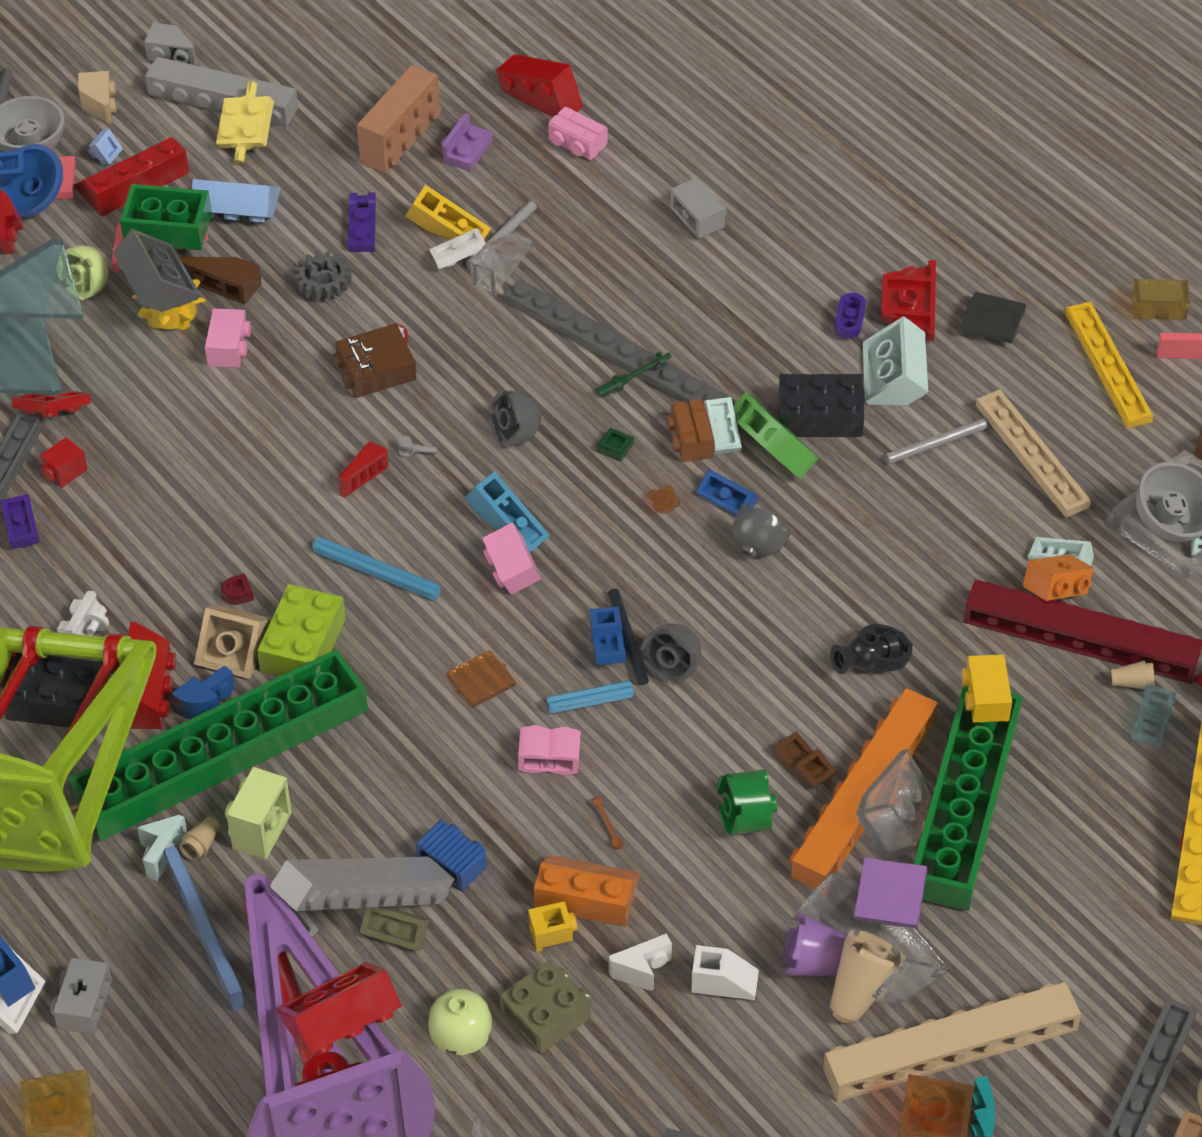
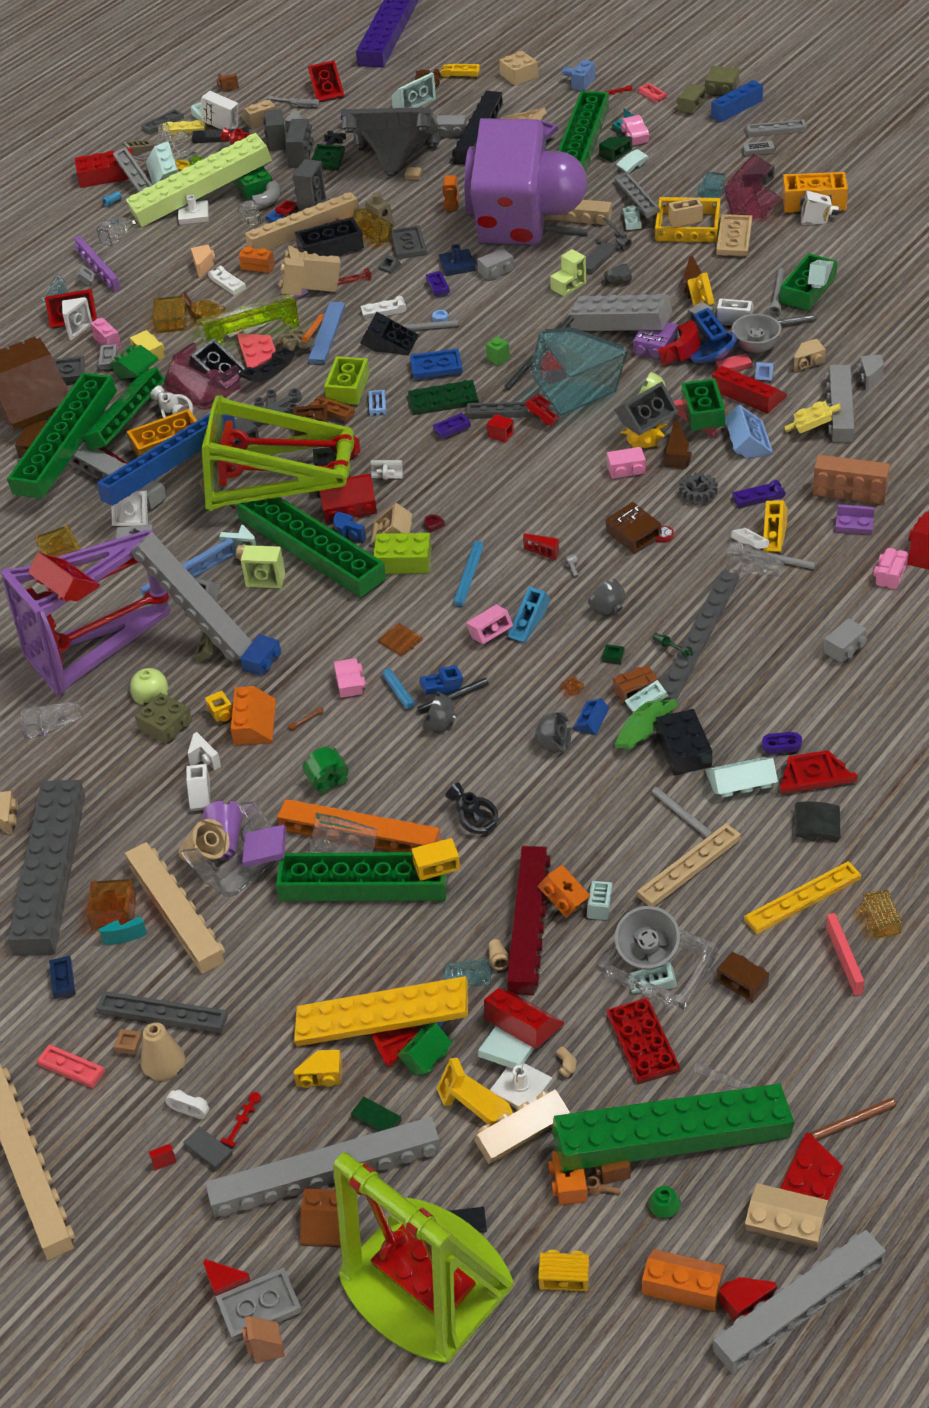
camera: 80 degrees right, 5 degrees down
reddish brown slope [772,731,837,789] -> none

